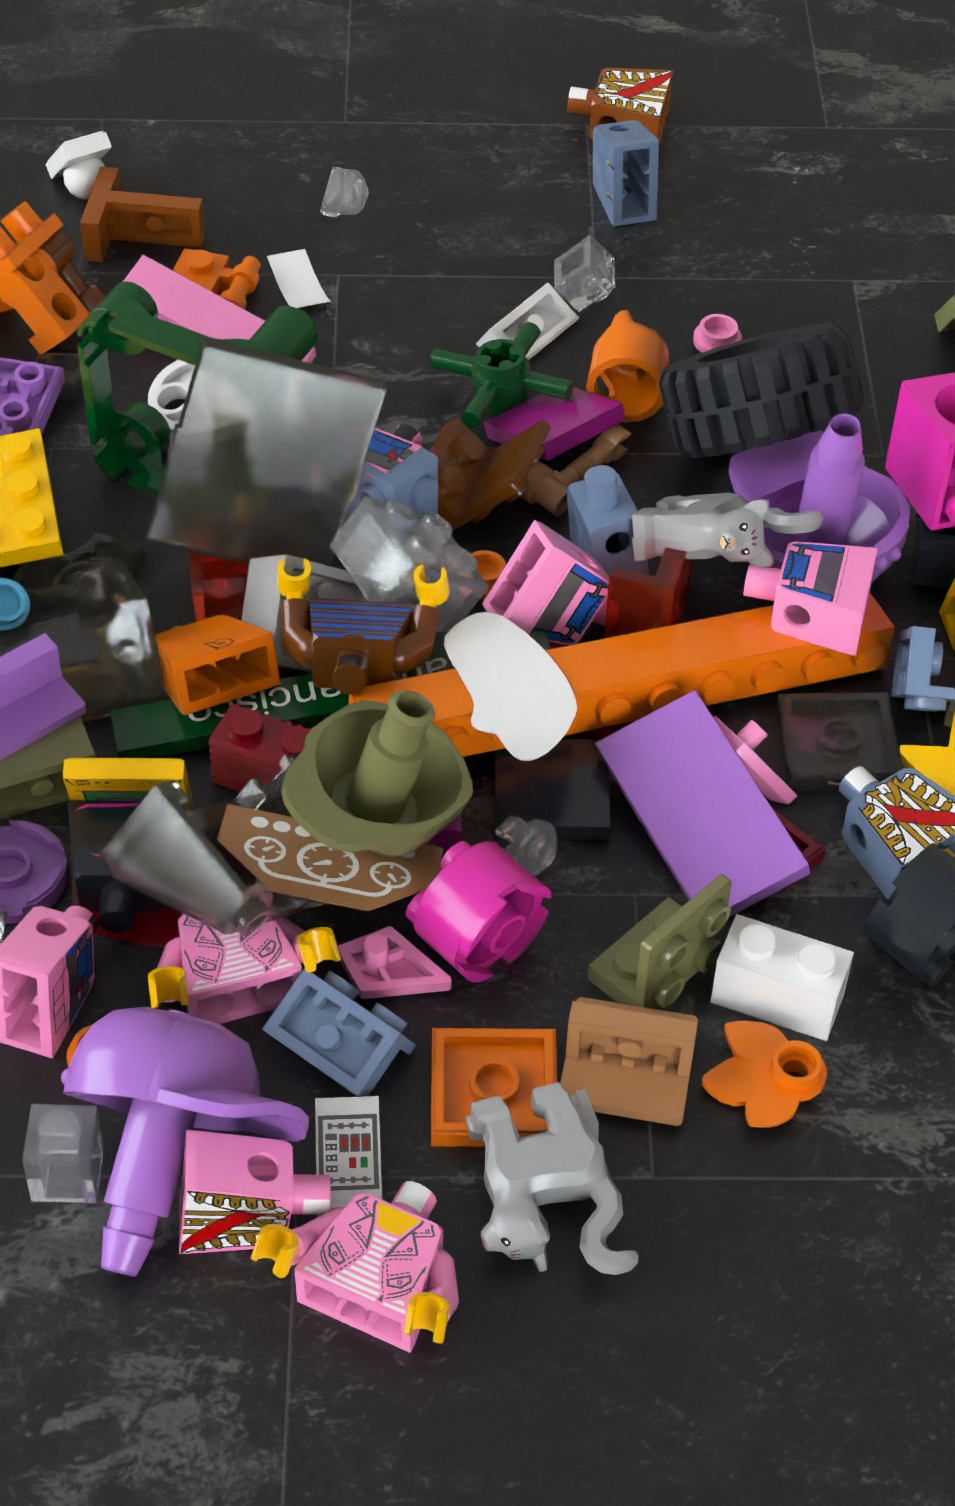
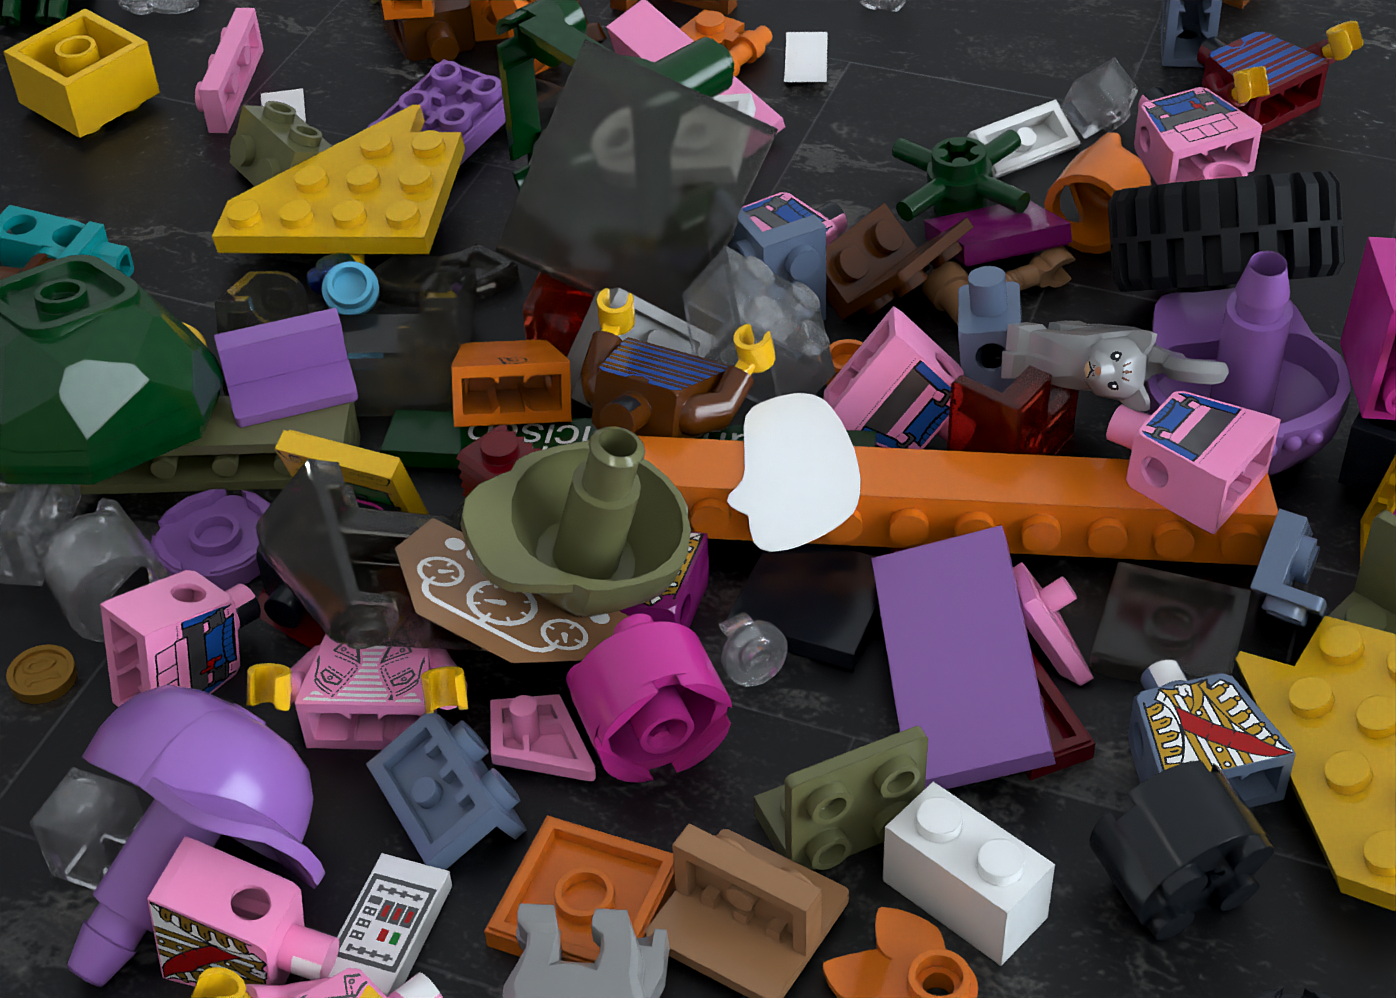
camera: 25 degrees right, 5 degrees down
none -> bright pink torso [1134,87,1262,185]
none -> dark red torso [1197,21,1363,134]

